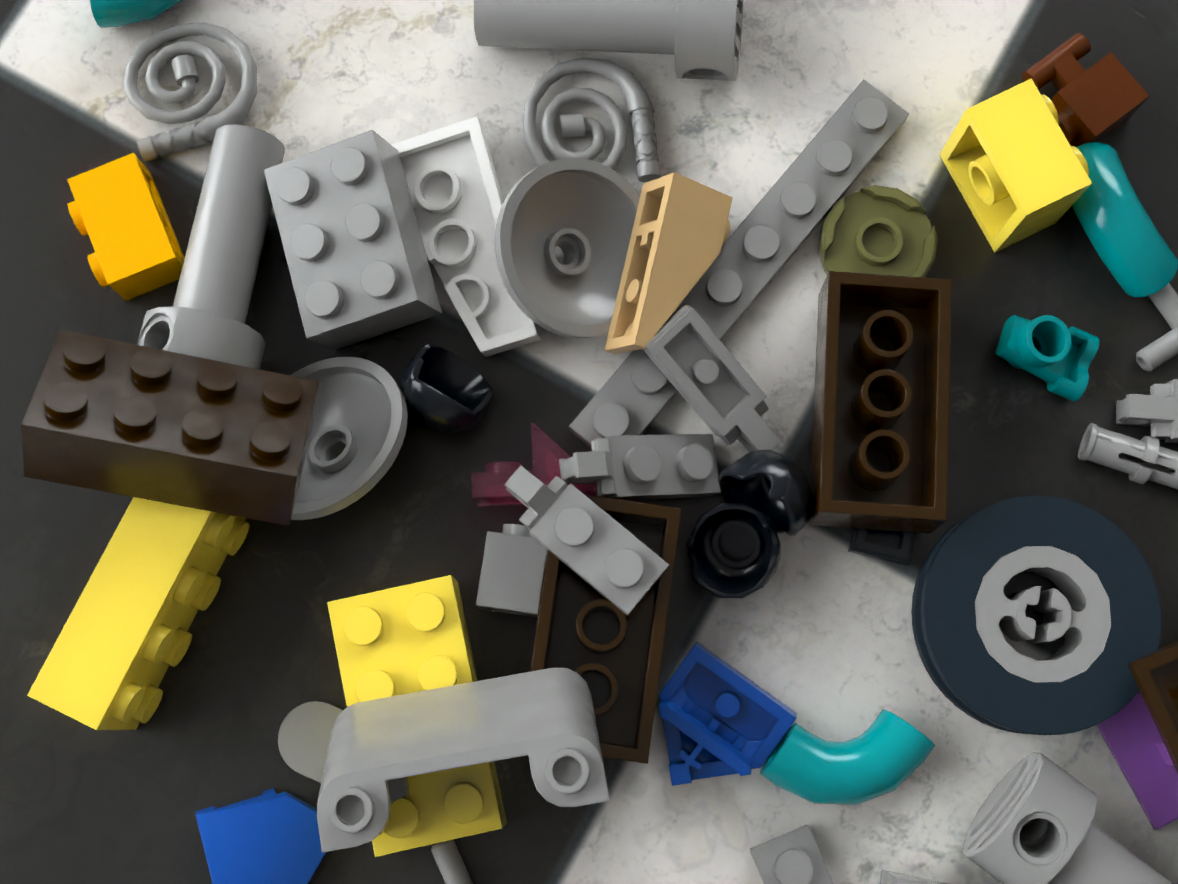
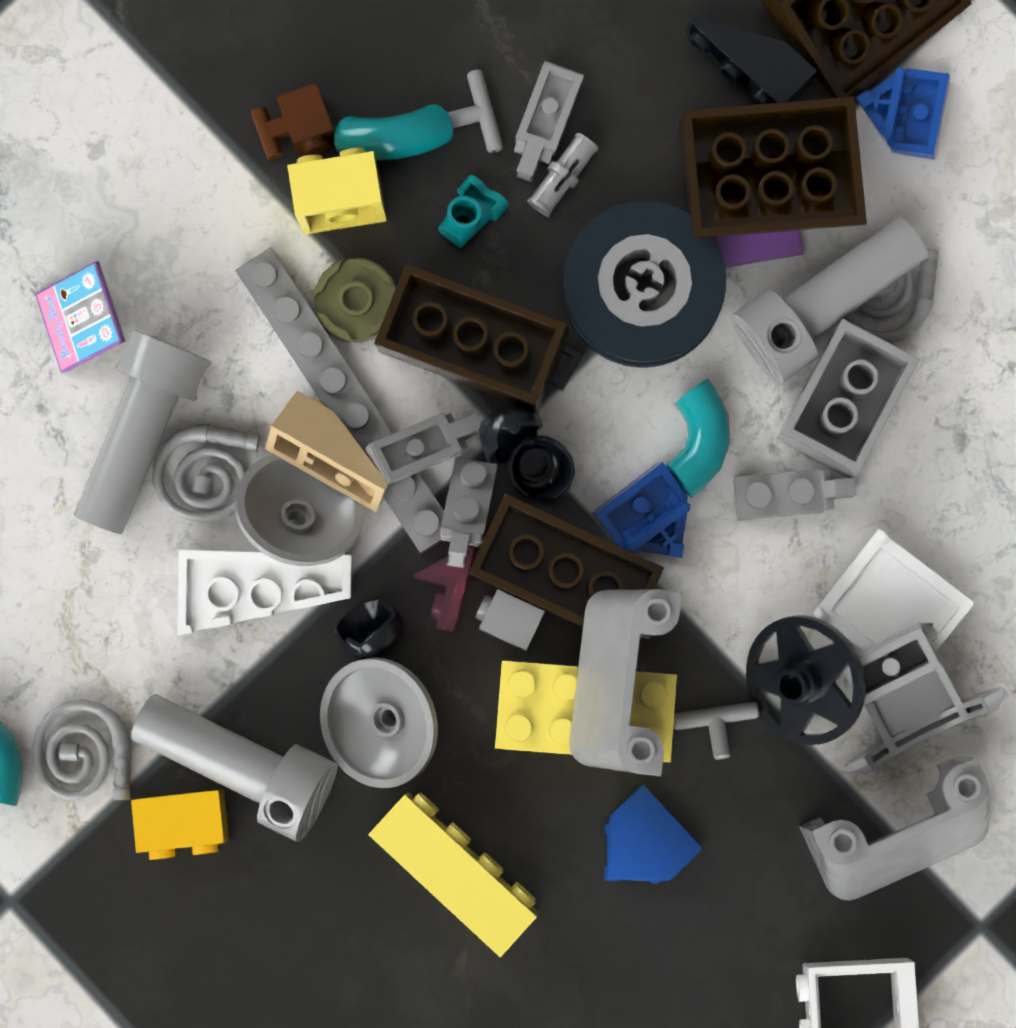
camera: 70 degrees left, 5 degrees up
dark brown brick [21,330,319,526] -> none
light grey brick [264,130,442,350] -> none
light grey piece [278,701,343,783] -> none
light grey hinge [504,465,669,616] -> none

